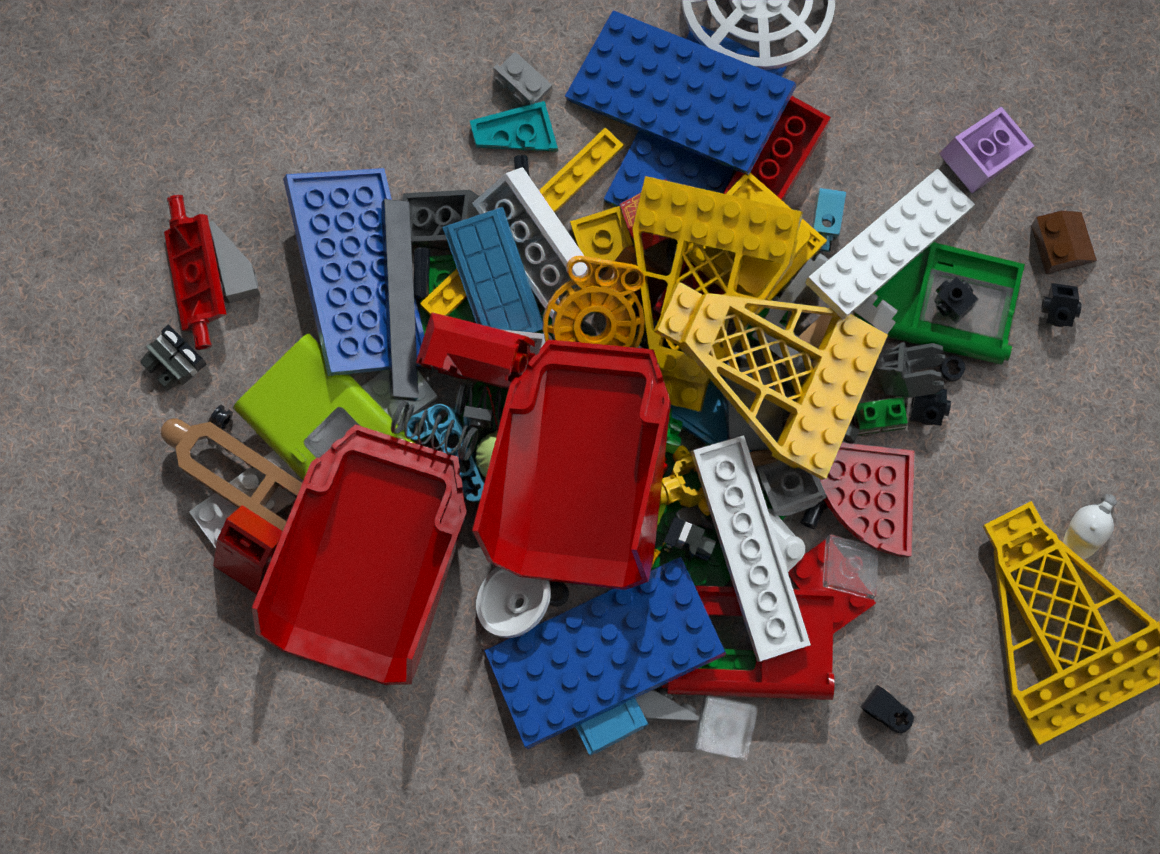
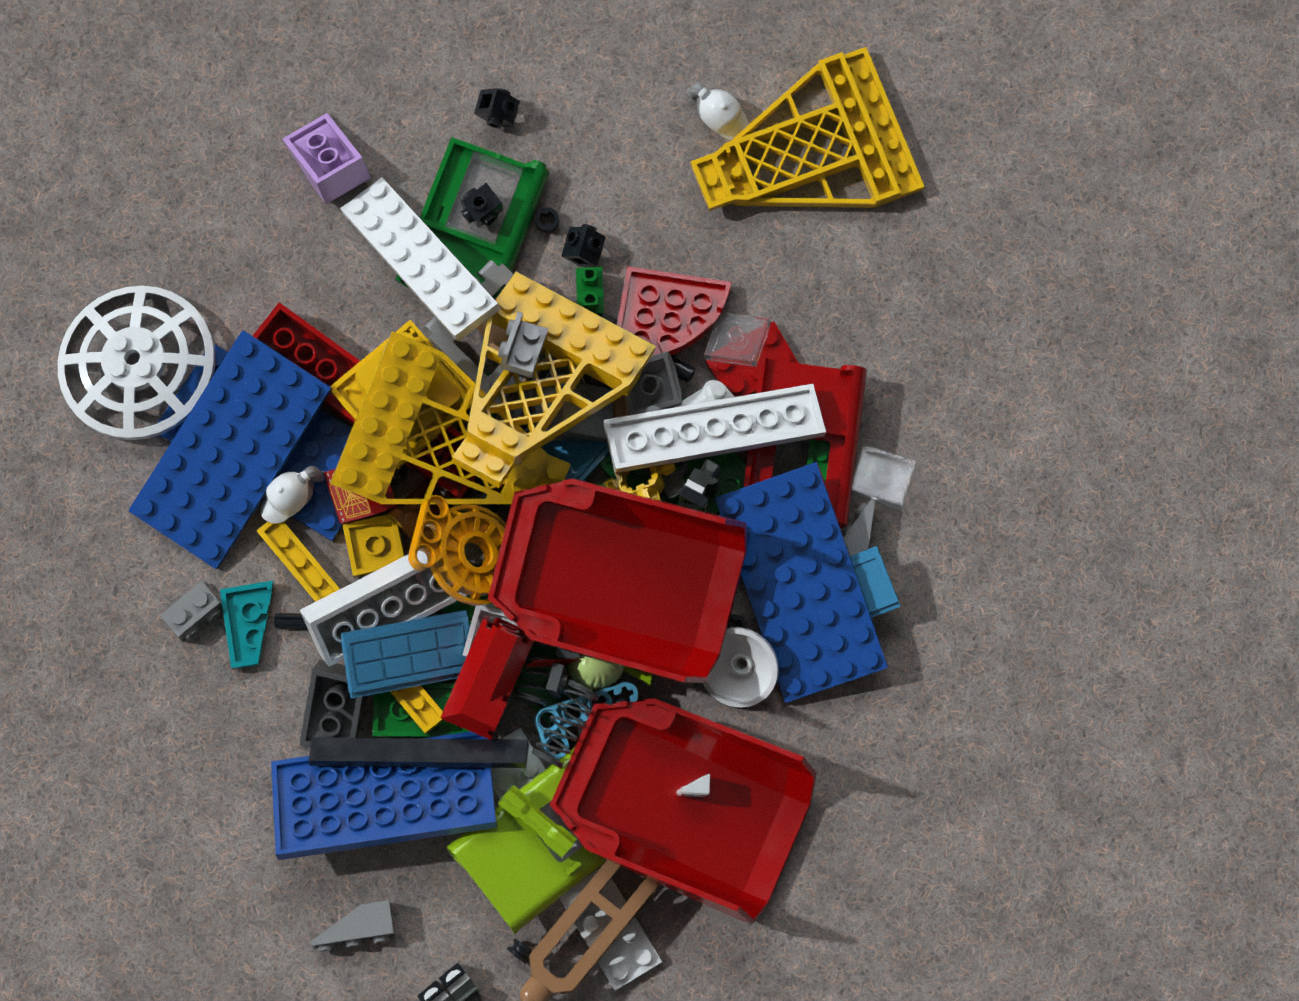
camera: 85 degrees left, 0 degrees up
red plate [164,195,227,350] -> none
red slope [213,505,283,594] -> none
black axle [414,248,430,300] -> none
medium azure torso [812,188,846,252] -> none
black piece [860,685,914,733] -> none
dark grey piece [877,342,945,398] -> none
reddish brown slope [1031,210,1097,274] -> none
none -> white hair [261,466,325,524]
none -> light grey bracket [498,312,548,378]
none -> lime axle [498,785,577,858]
none -> white slope [677,774,710,797]

